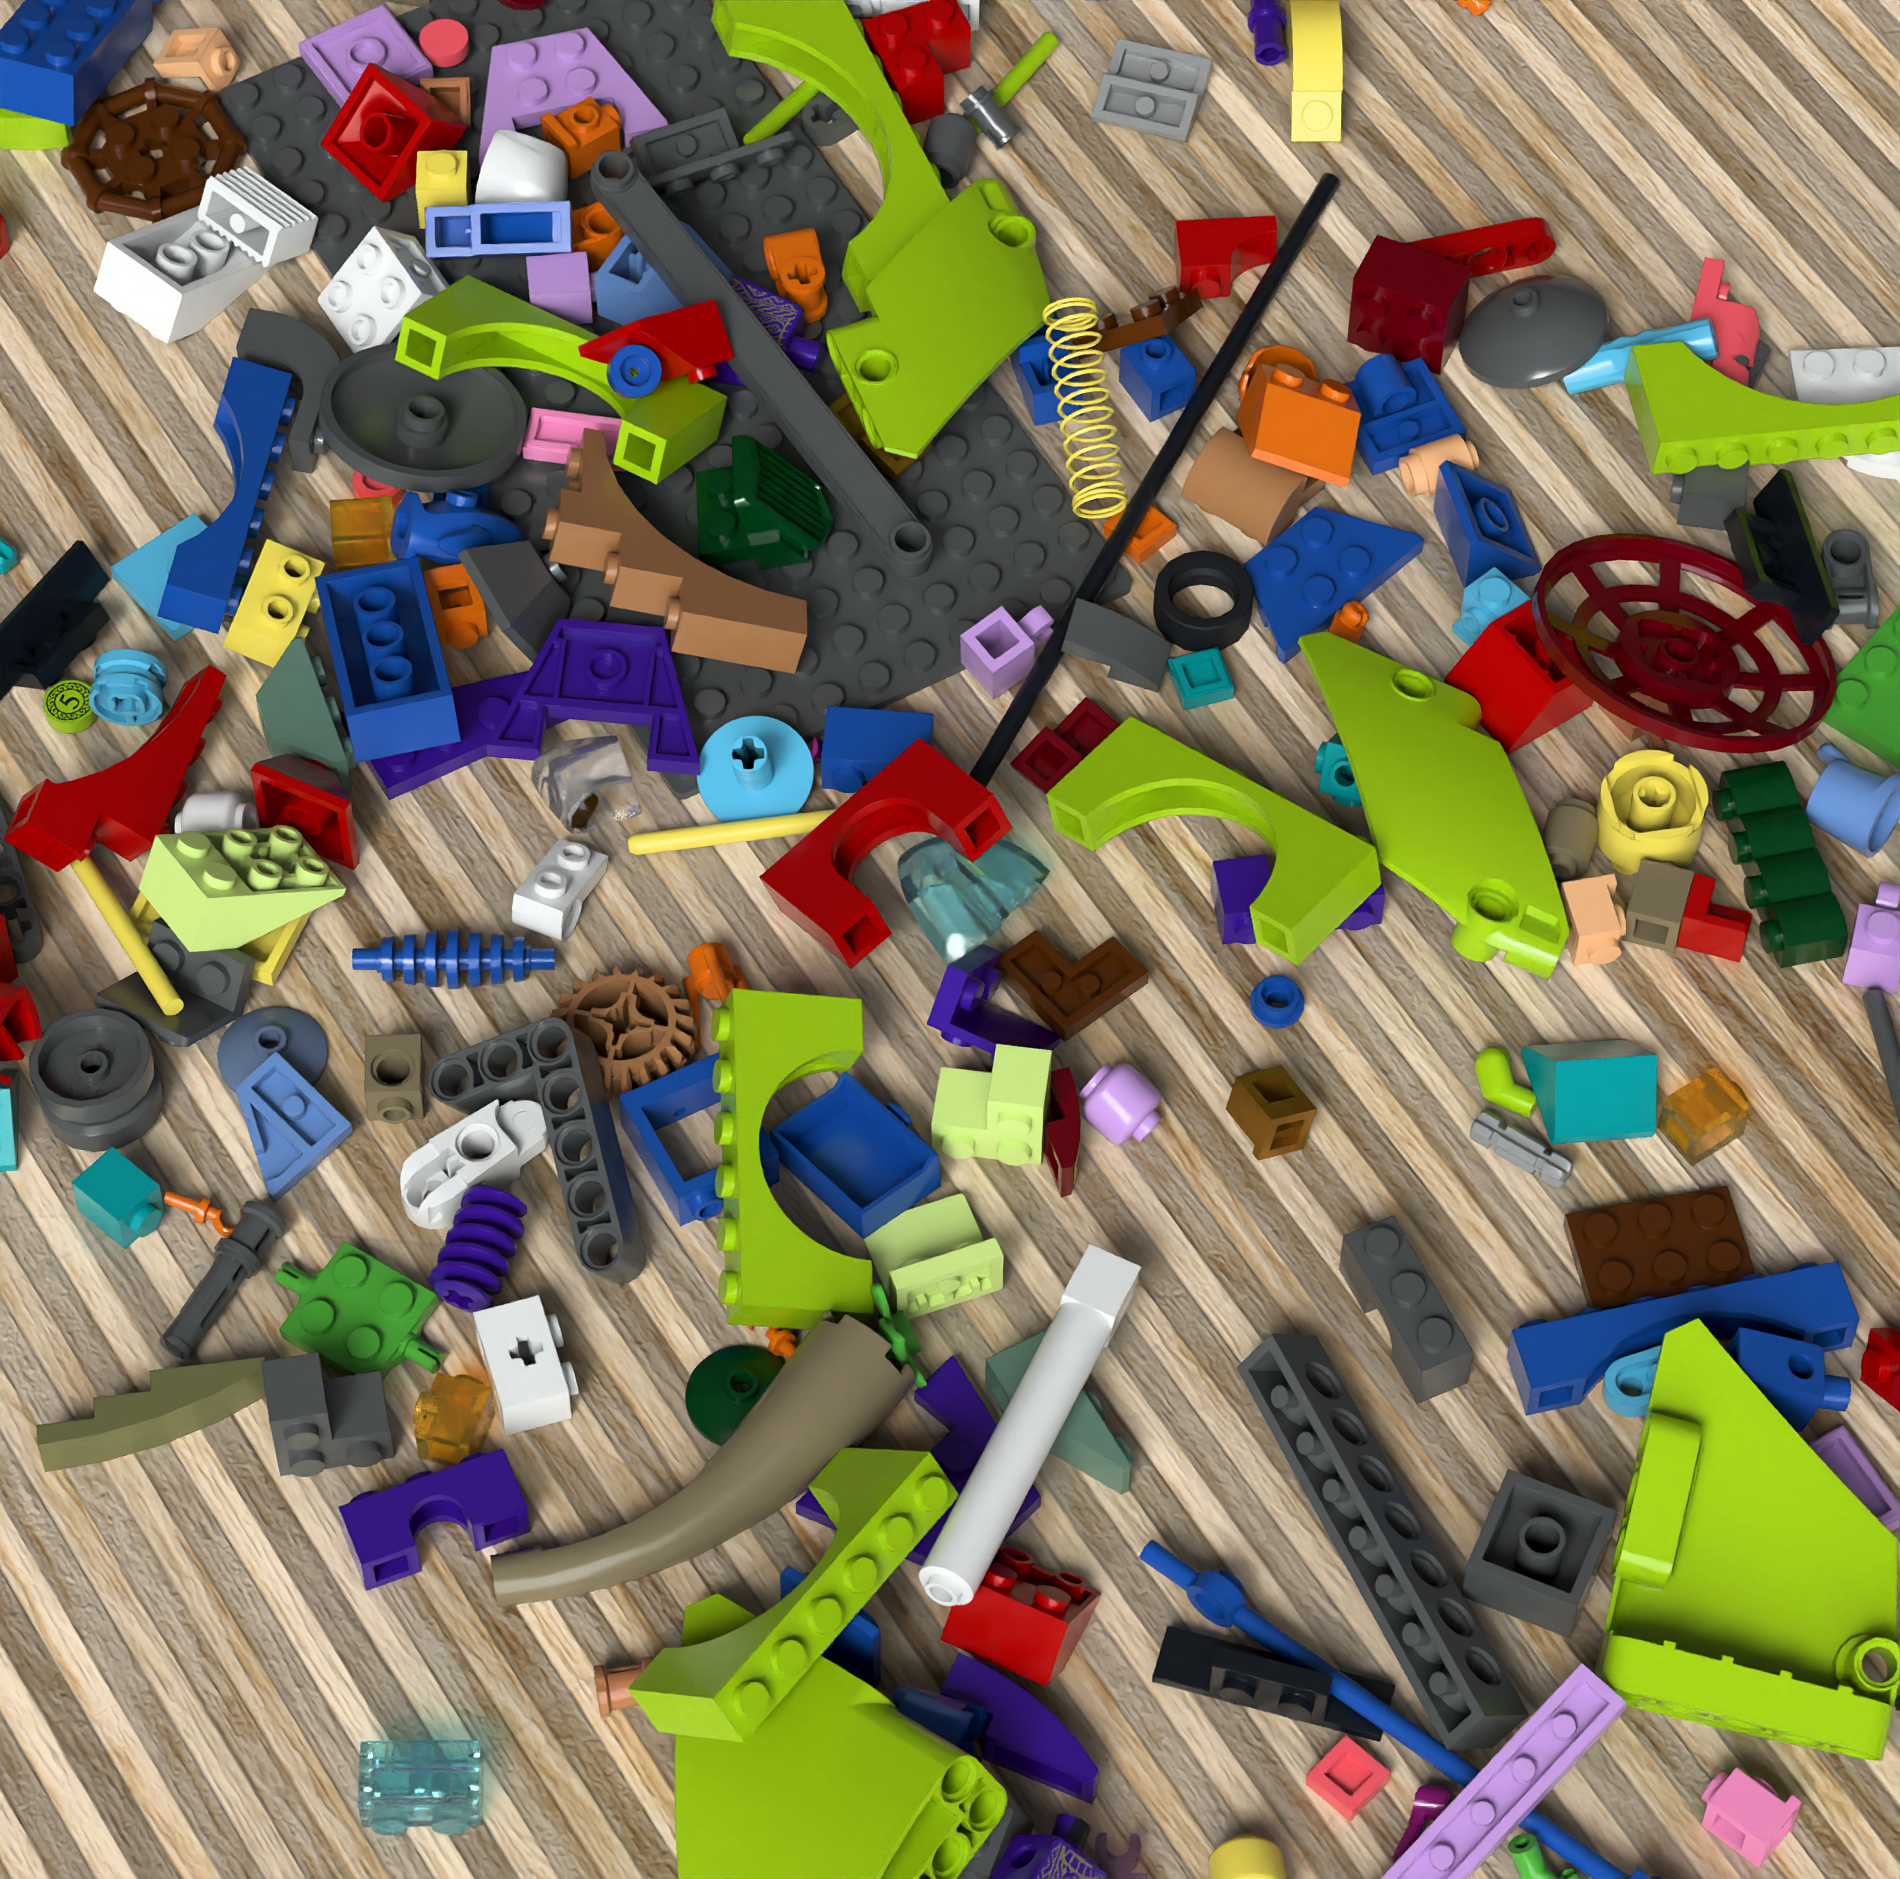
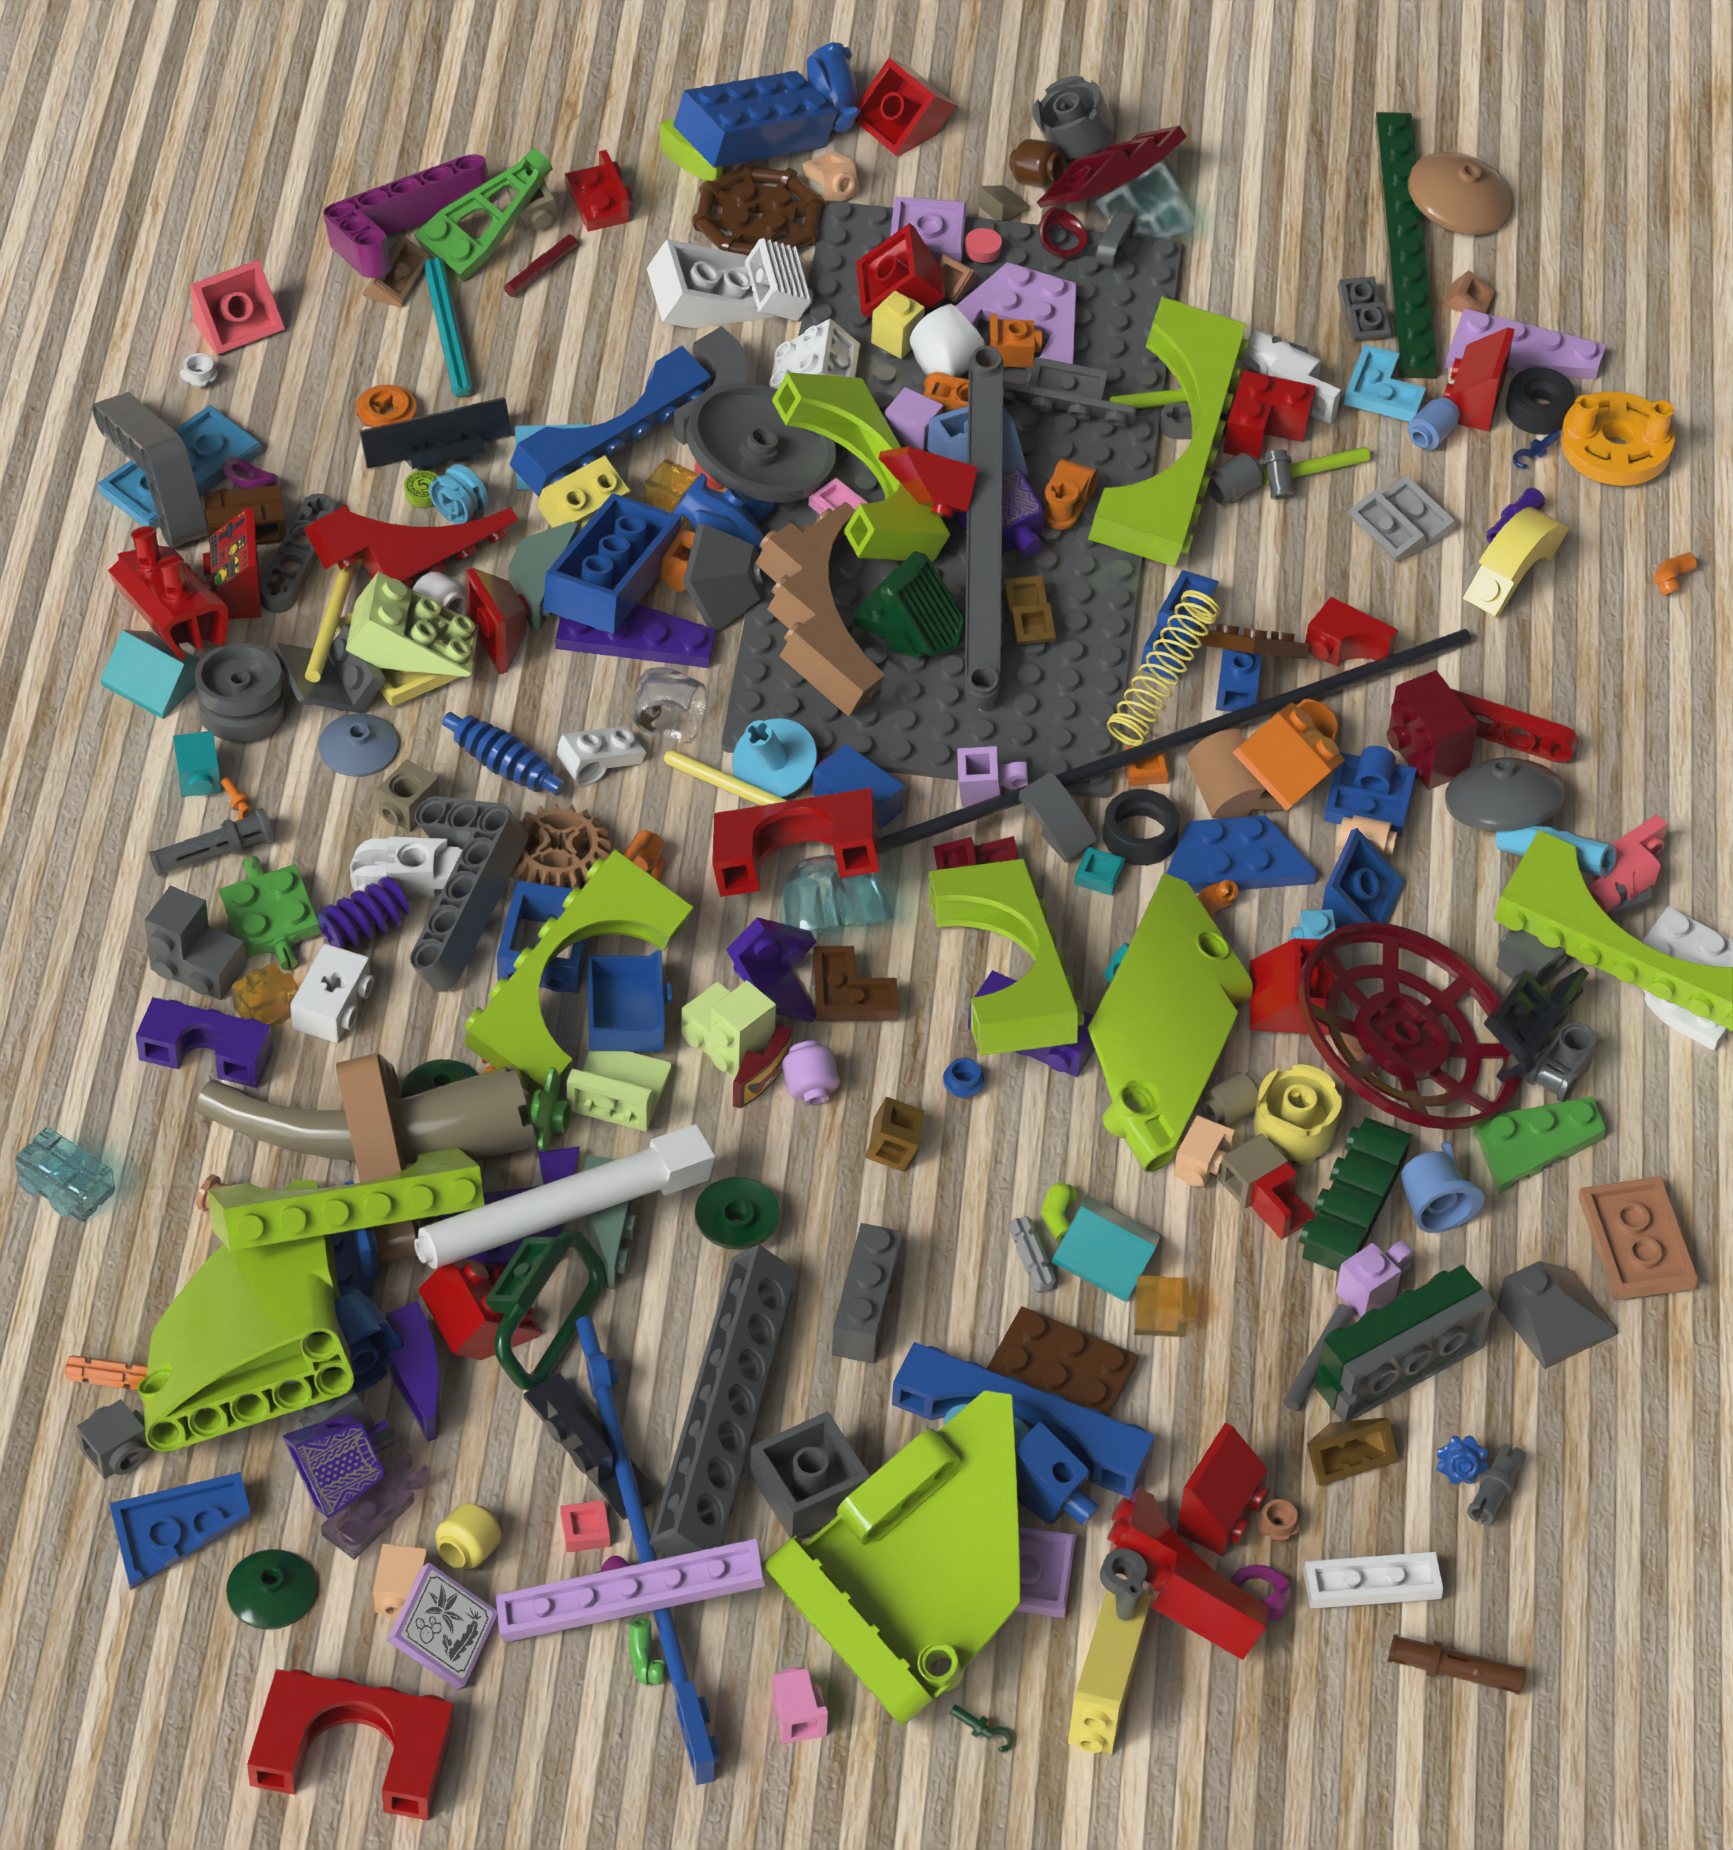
camera: 35 degrees right, 5 degrees down
olive slope [37,1357,266,1472] -> none
medium blue wing [235,1051,353,1203] -> none
slope [425,201,573,260] -> none
dark purple wing [487,618,700,775] -> none
blue tile [607,345,662,399] -> none
lime panel [826,178,1054,459] -> none
none -> medium nougat beam [336,1053,419,1264]
none -> dark green bar [485,1230,606,1391]
none -> dark green dish [695,1177,780,1250]

